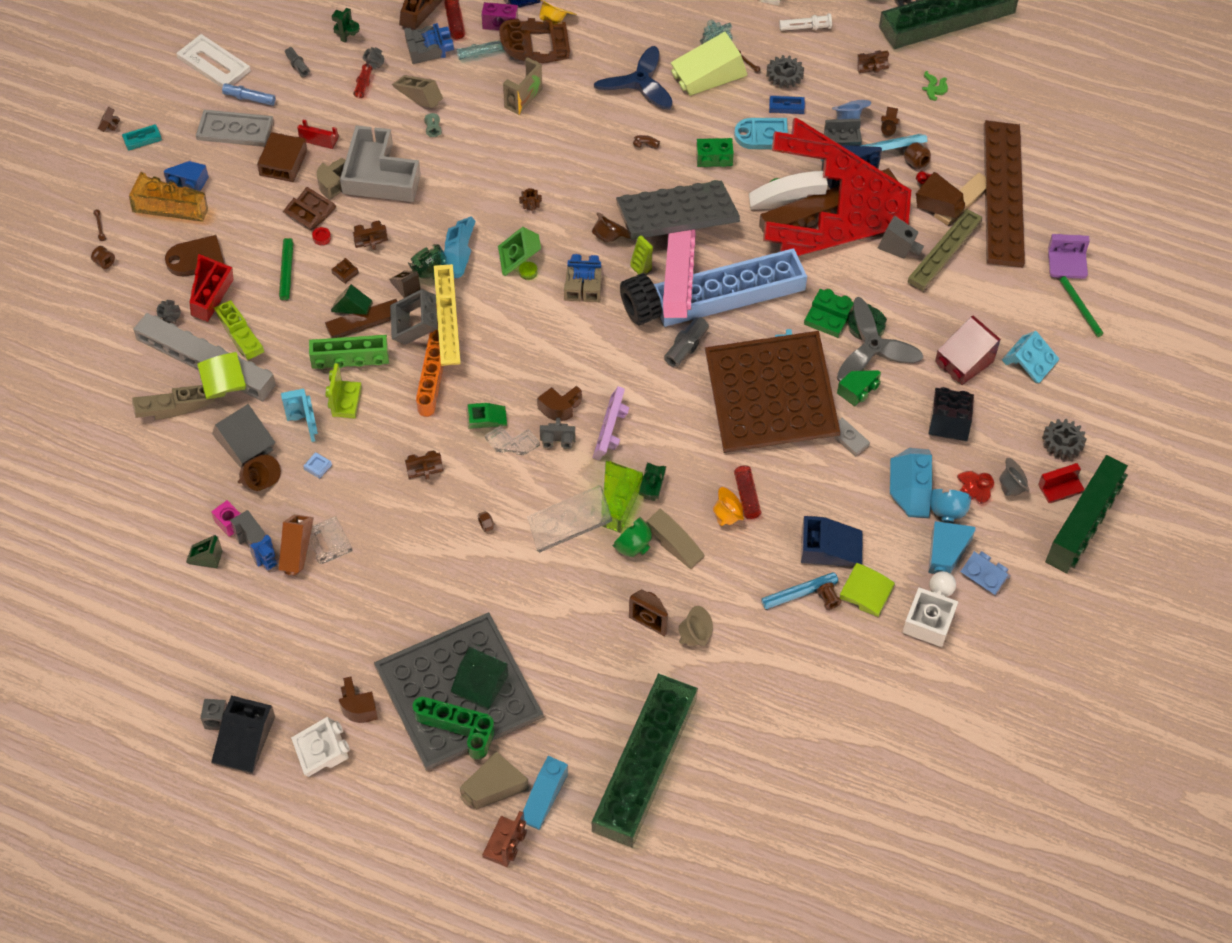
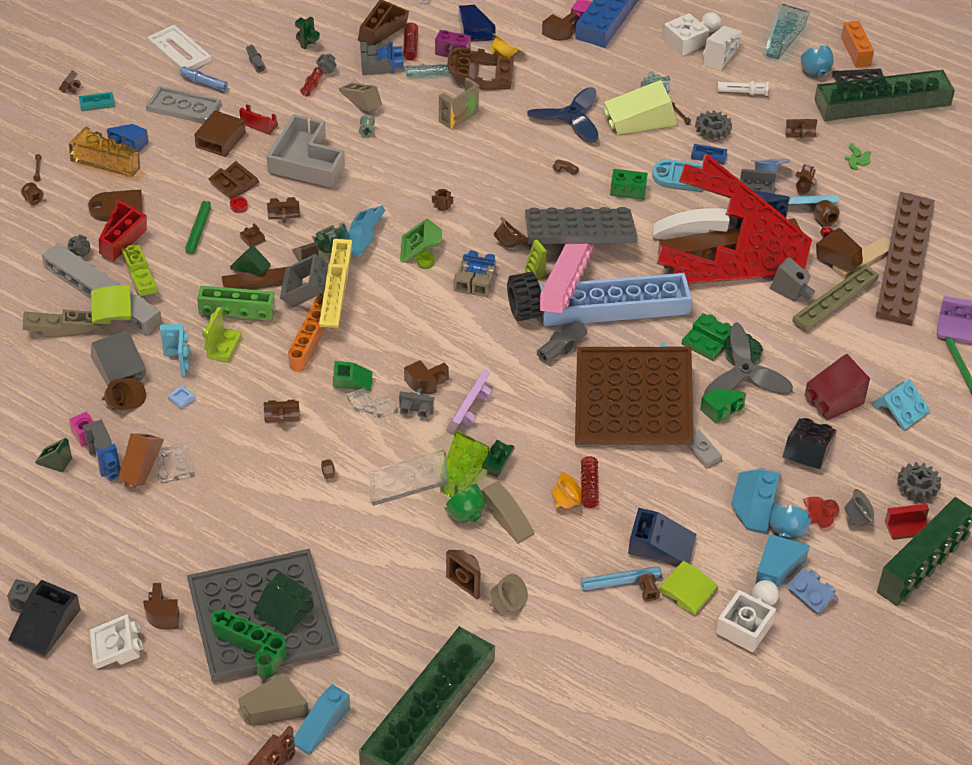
camera: 10 degrees right, 10 degrees down
dark tan brick [317,158,346,200] -> none

